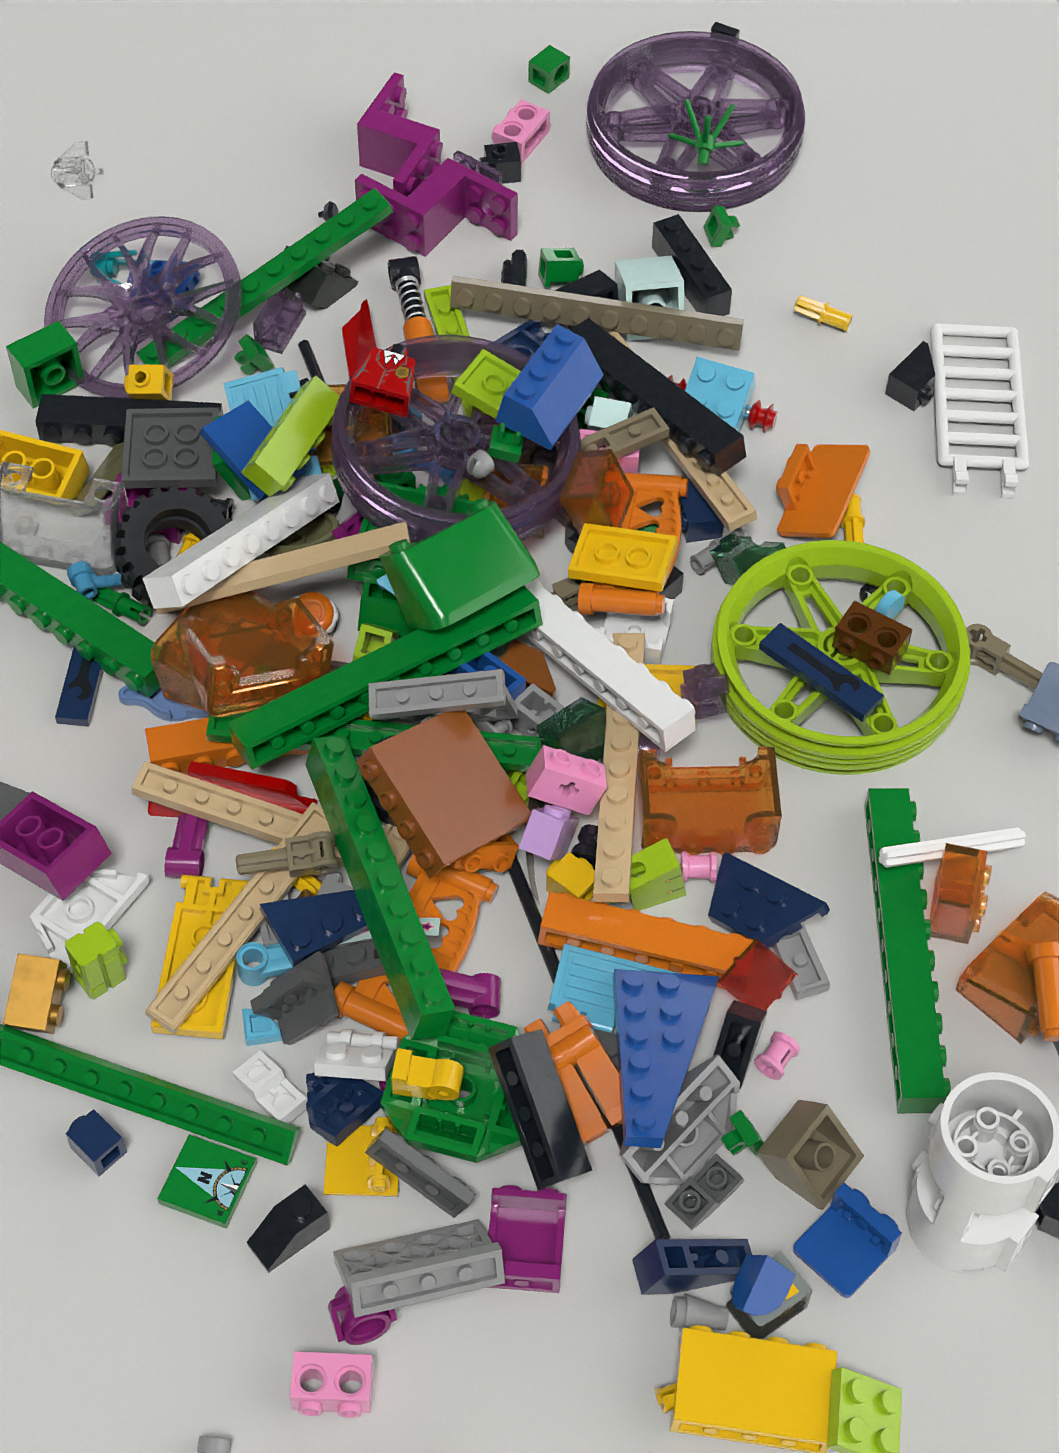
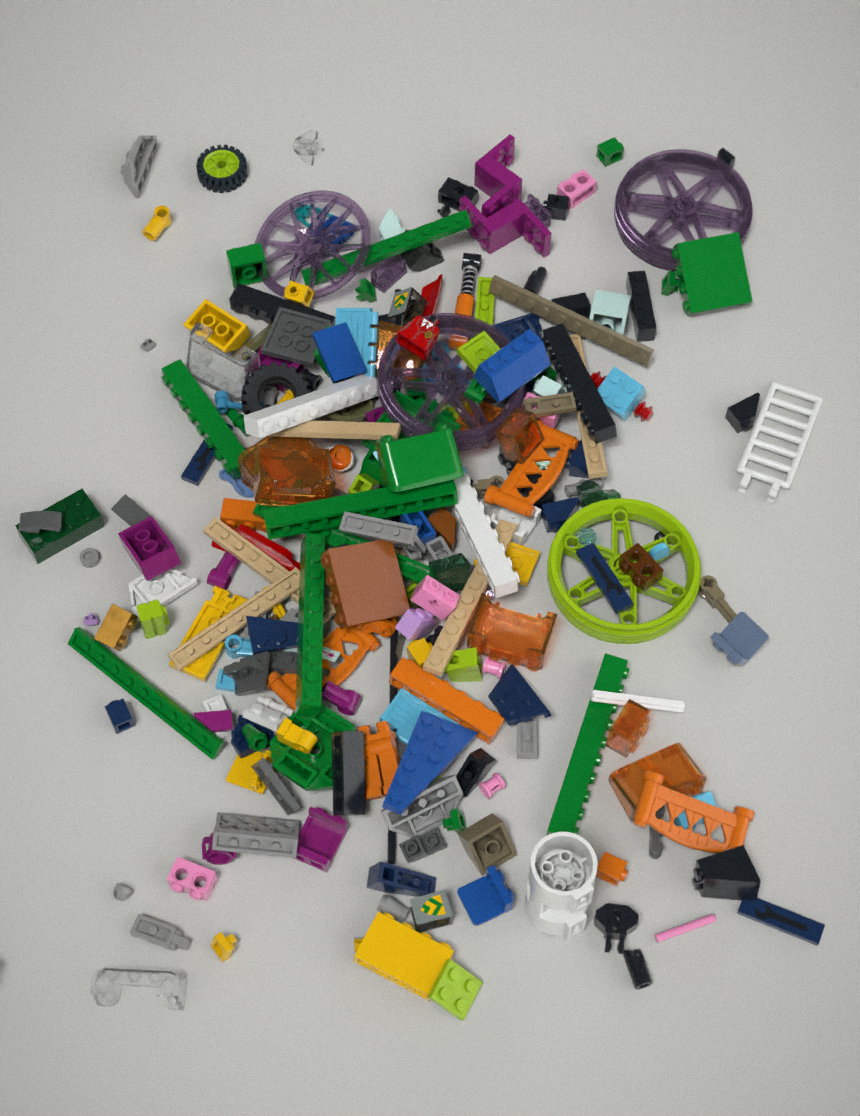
camera: 20 degrees right, 5 degrees up
green tile [157,1134,257,1229] -> none
dark tan connector [235,831,340,878] -> none
lime brick [241,375,344,497] -> none
black slope [247,1184,330,1273] -> none
light grey hinge [466,450,494,478] -> none
green brick [538,248,584,287] -> none
yellow plate [567,523,678,592] -> none
green plant [668,99,744,167] -> none
brick [680,663,730,720] -> none
clear red piece [717,938,798,1011] -> none
brick [732,1255,796,1316] -> none
orange bracket [776,444,871,538] -> none
yellow axle [794,295,853,332] -> none
yellow axle [840,494,865,543] -> none
none -> magenta tile [194,710,233,733]
none -> green cone [242,724,267,751]
none -> light aqua slope [379,209,405,241]
none -> piece [388,287,427,328]
none -> black brick [438,177,478,211]
none -> dark blue slope [541,497,579,533]
none -> clear light blue plate [577,528,597,545]
none -> green panel [672,232,753,316]

